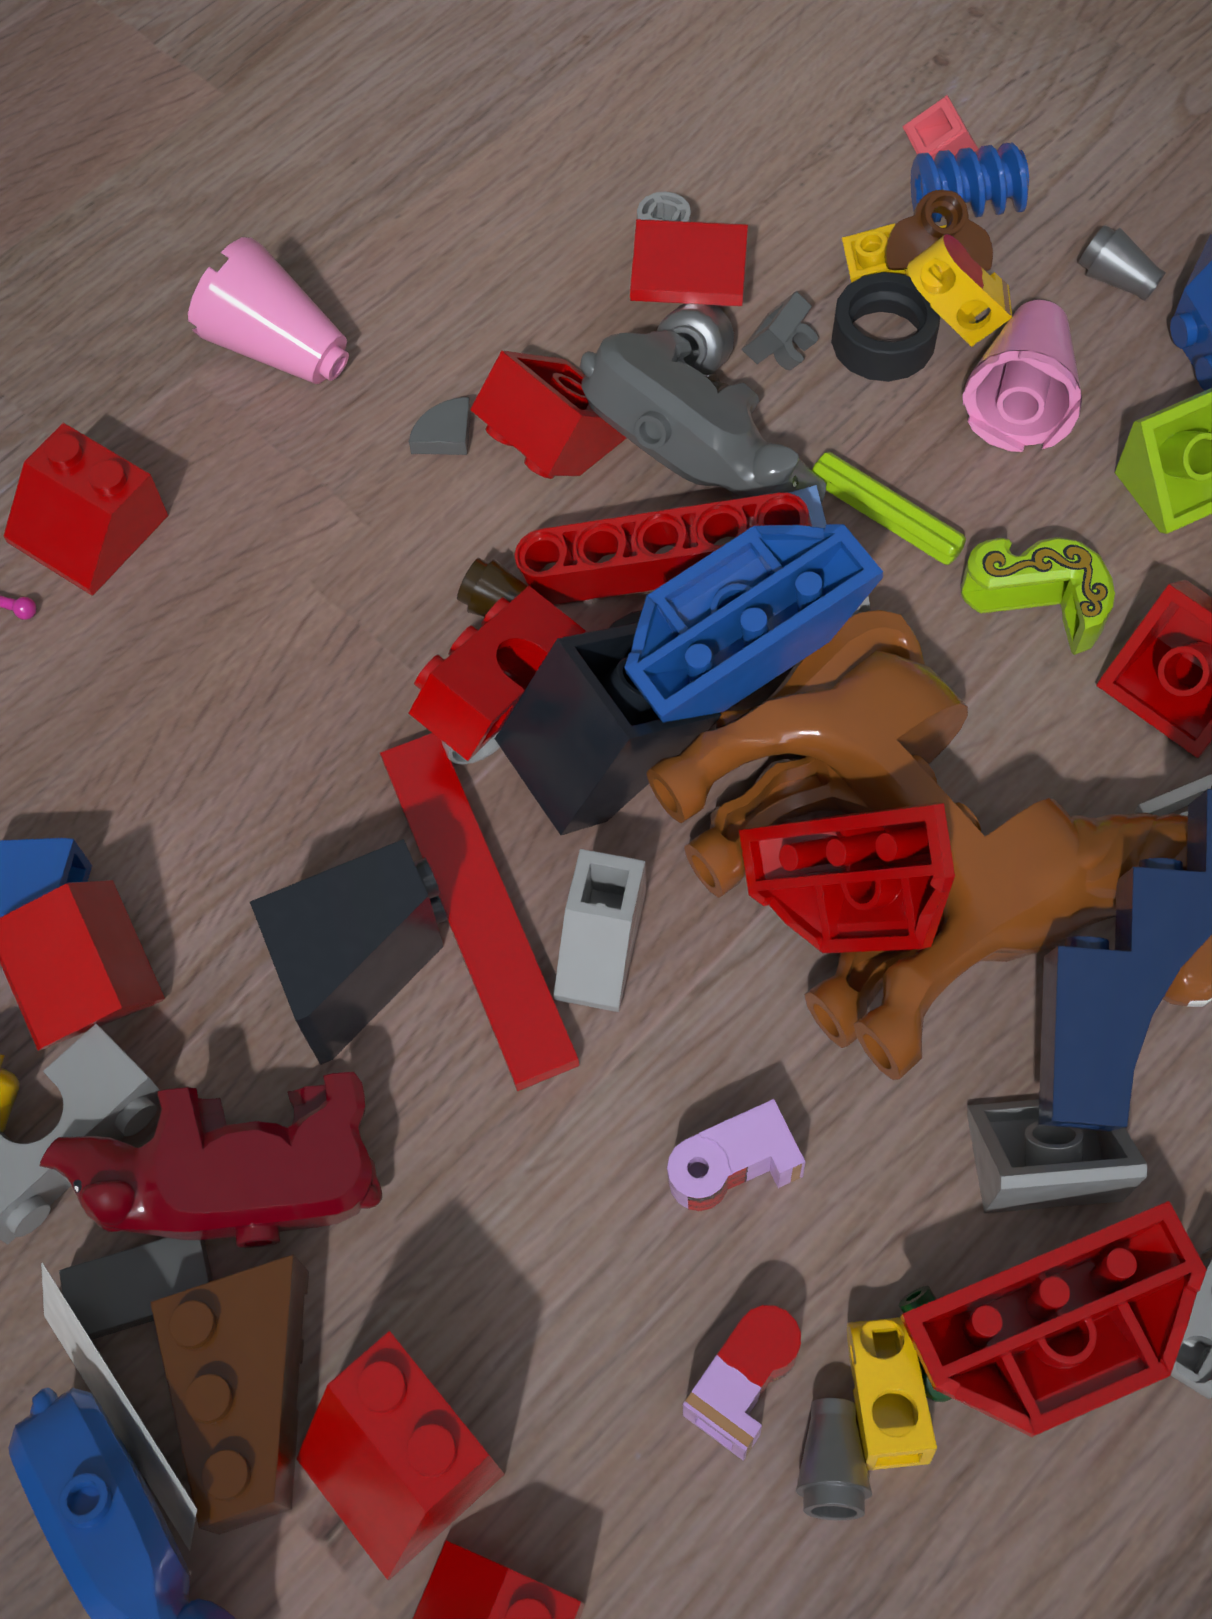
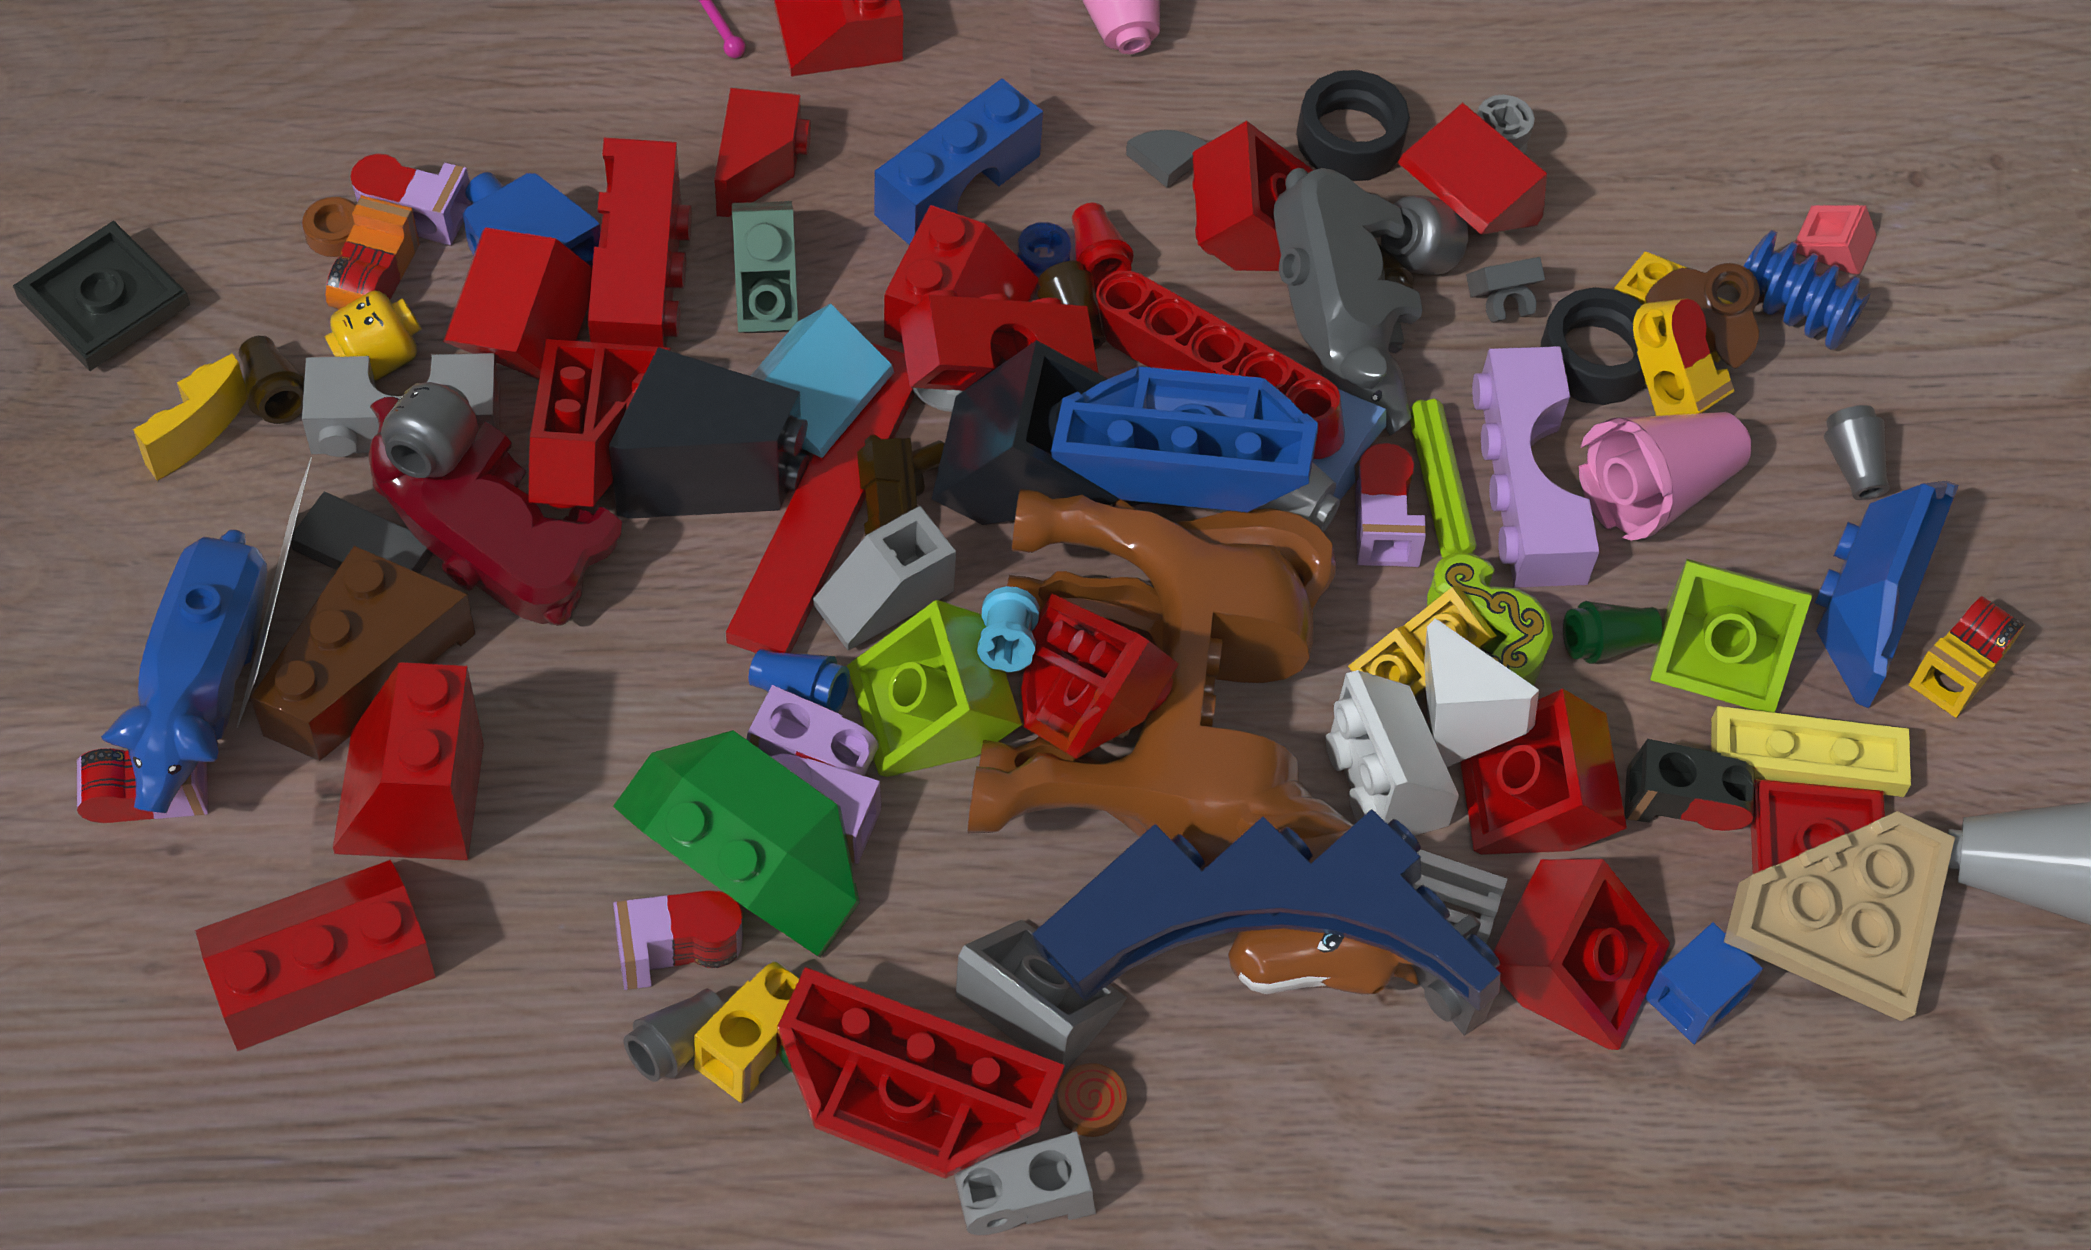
camera: 35 degrees right, 5 degrees down
none -> flat silver head [381,382,479,478]
none -> red wedge [529,339,671,508]
none -> red wedge [588,138,692,347]
none -> green wedge [613,730,860,958]
none -> red slope [714,88,811,217]
none -> sand green slope [732,201,798,332]
none -> lavender leg [747,685,878,776]
none -> blue cone [748,649,850,713]
none -> medium azure slope [750,303,894,458]
none -> lime slope [847,600,1022,777]
none -> dark brown piece [857,434,945,536]
none -> blue arch [874,78,1043,245]
none -> red slope [884,205,1039,373]
none -> medium azure bush [977,586,1039,672]
none -> clear blue bush [1017,222,1071,278]
none -> dark orange tile [1057,1063,1127,1137]
none -> red cone [1072,203,1134,288]
none -> black tyre [1296,70,1410,181]
none -> white slope [1326,670,1459,836]
none -> yellow slope [1348,586,1497,697]
none -> leg [1355,443,1426,567]
none -> white slope [1424,618,1539,767]
none -> lavender arch [1472,347,1599,588]
none -> dark green cone [1563,601,1663,664]

